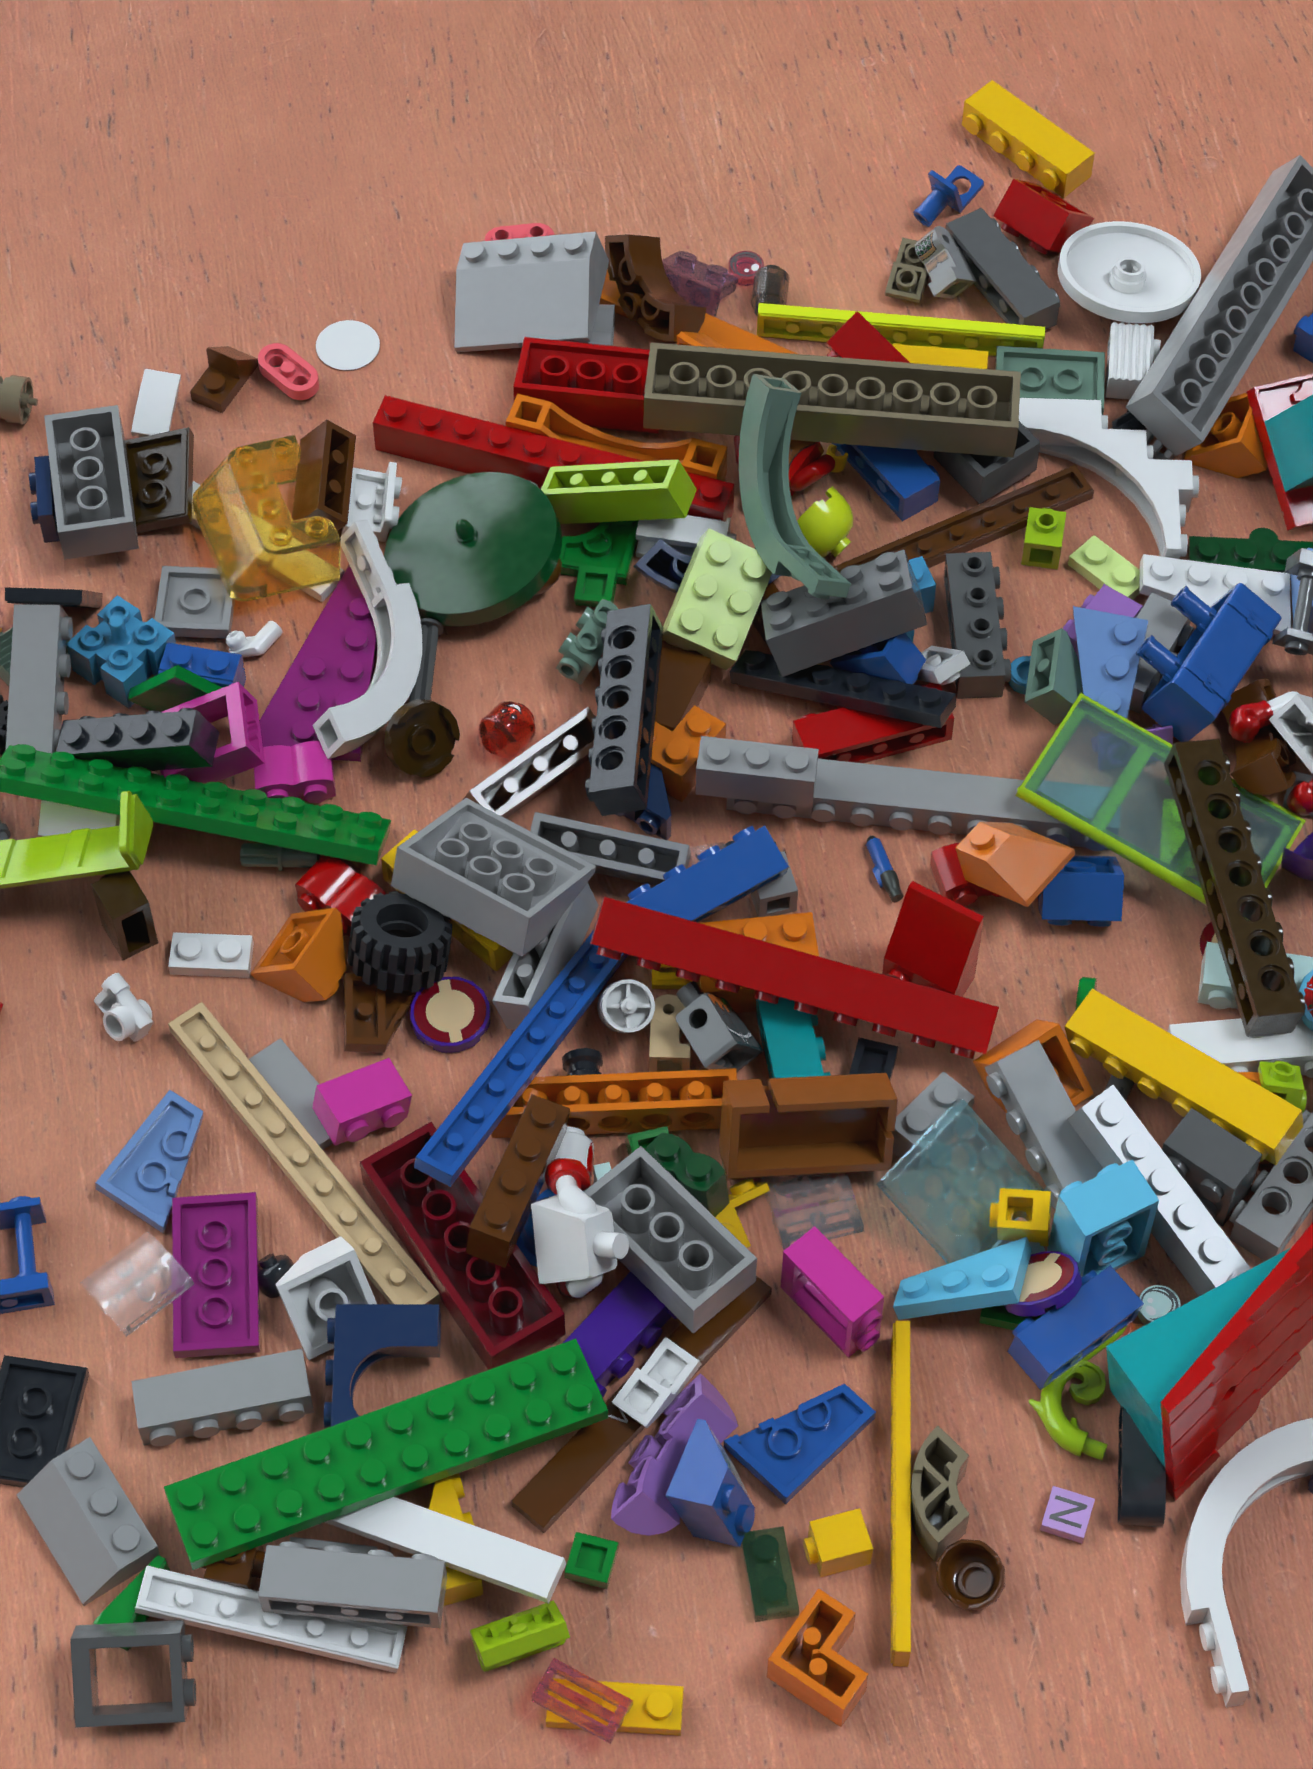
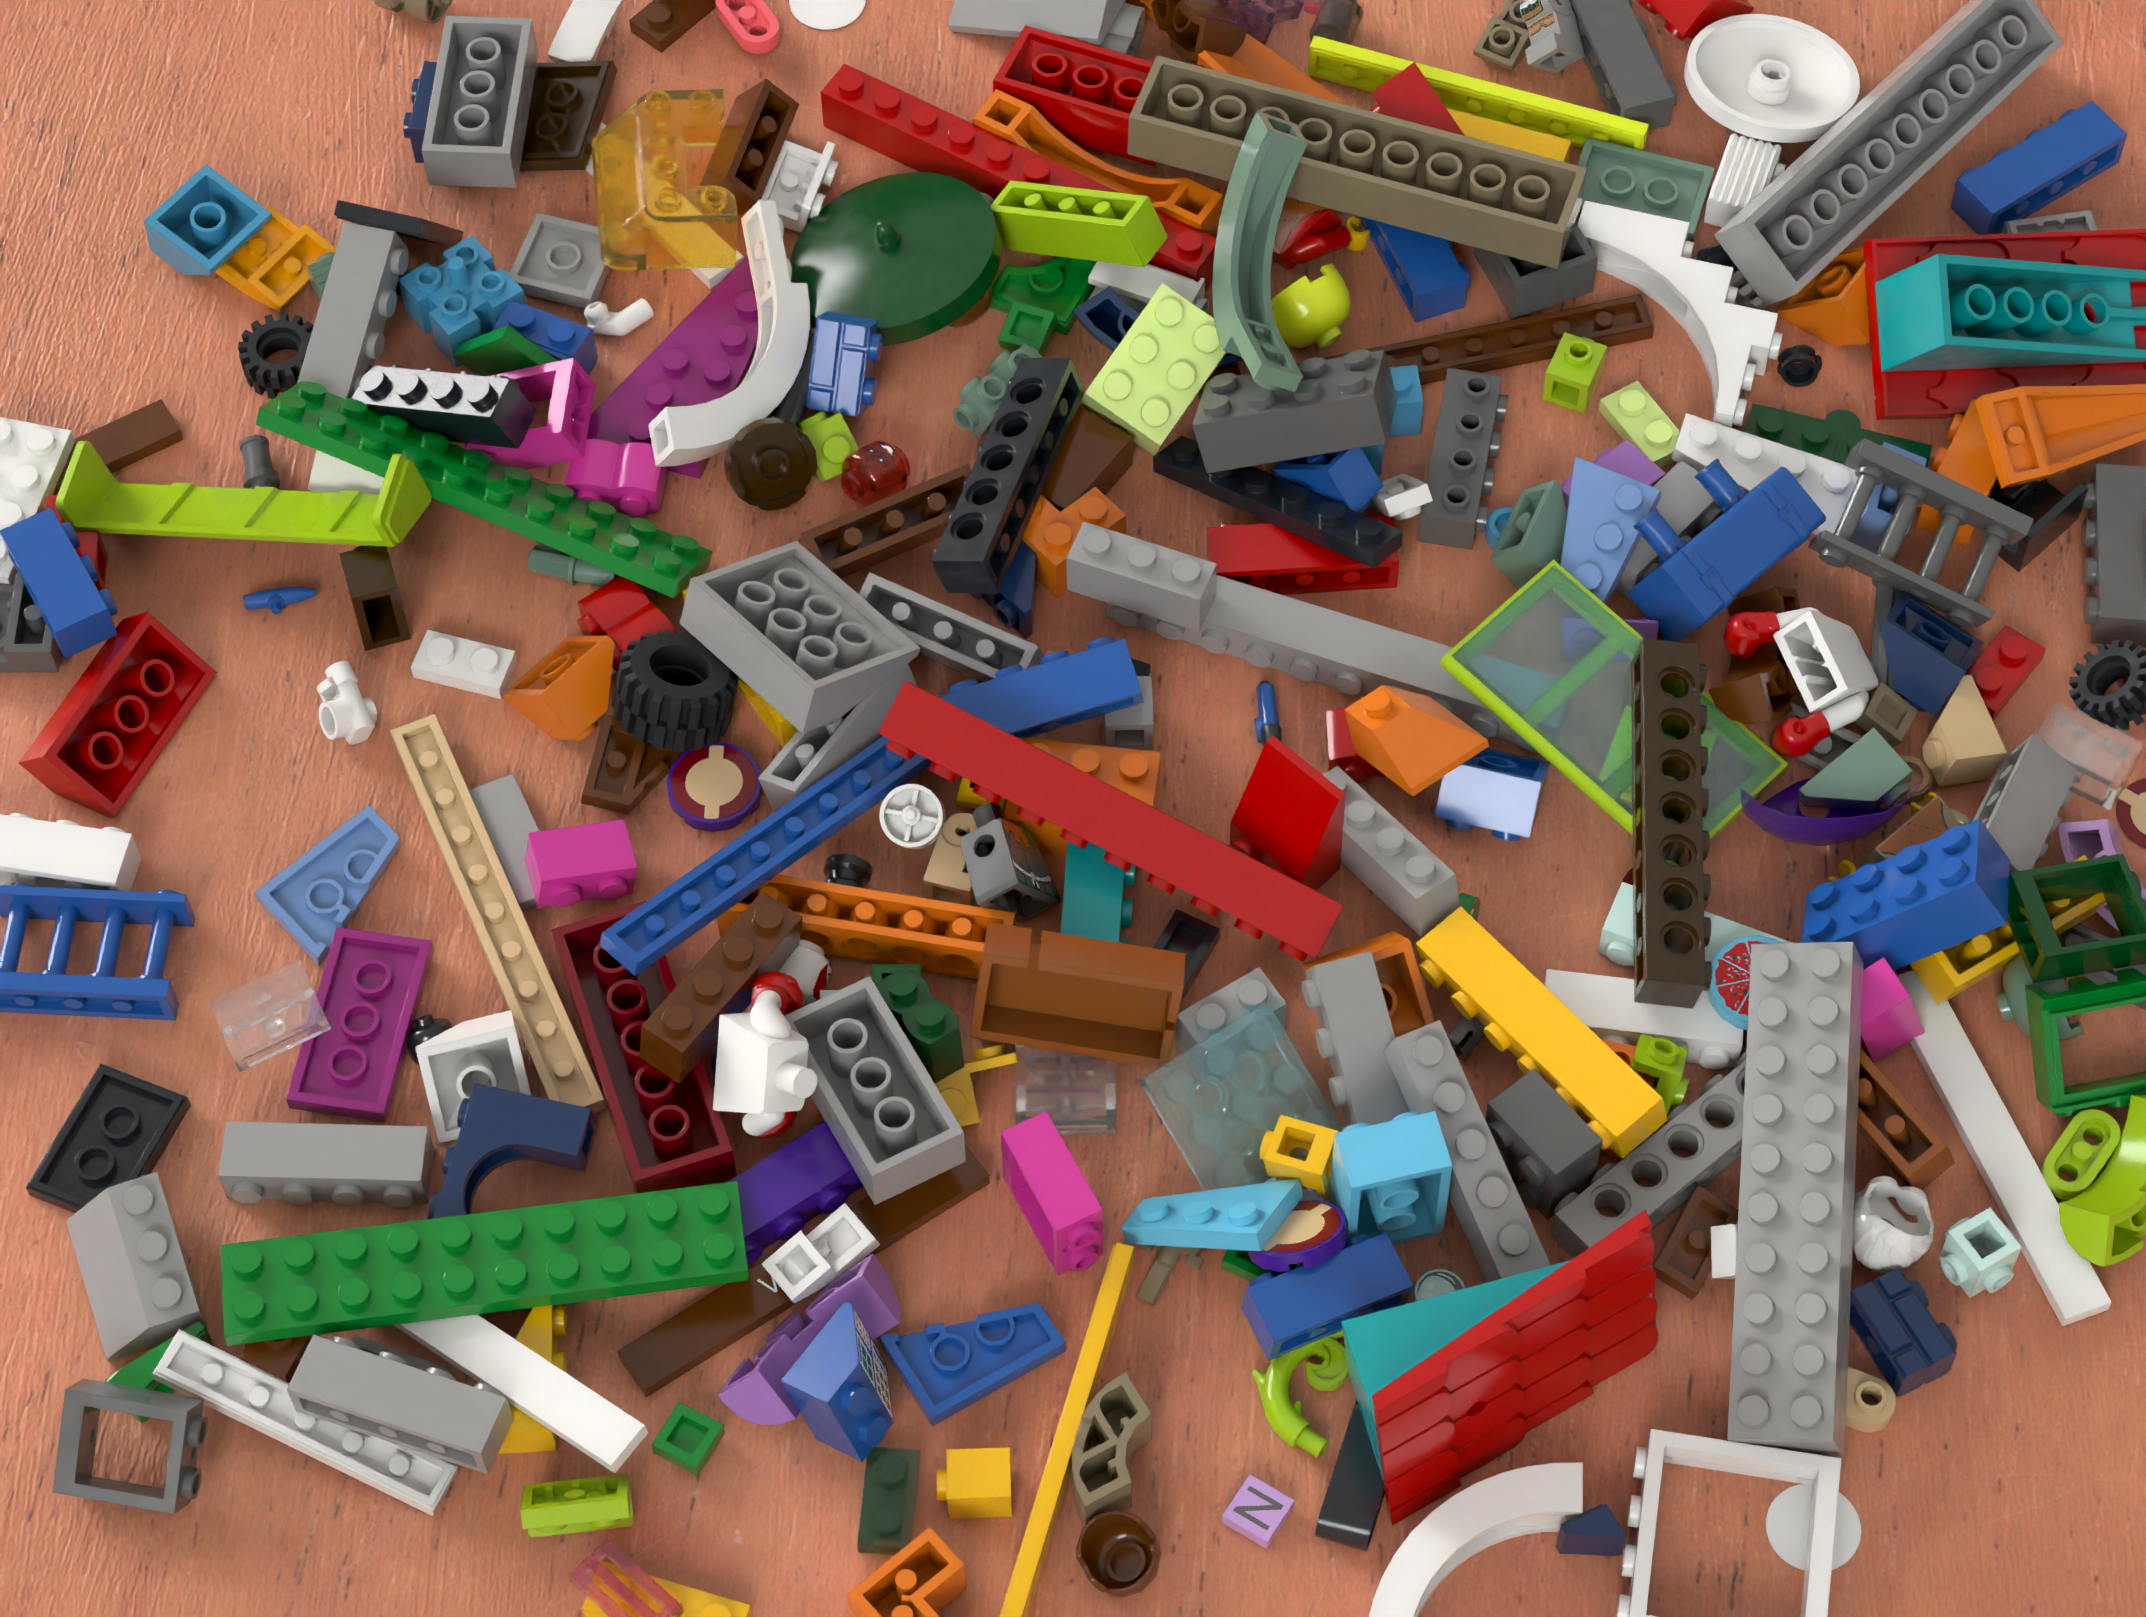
camera: 15 degrees right, 0 degrees up
none -> blue helmet [243,586,317,614]
none -> lime bracket [799,411,865,483]
none -> brick [806,312,884,416]
none -> dark tan piece [1136,1244,1204,1305]
none -> light grey brick [1323,766,1460,938]
none -> black plate [1777,345,1822,387]

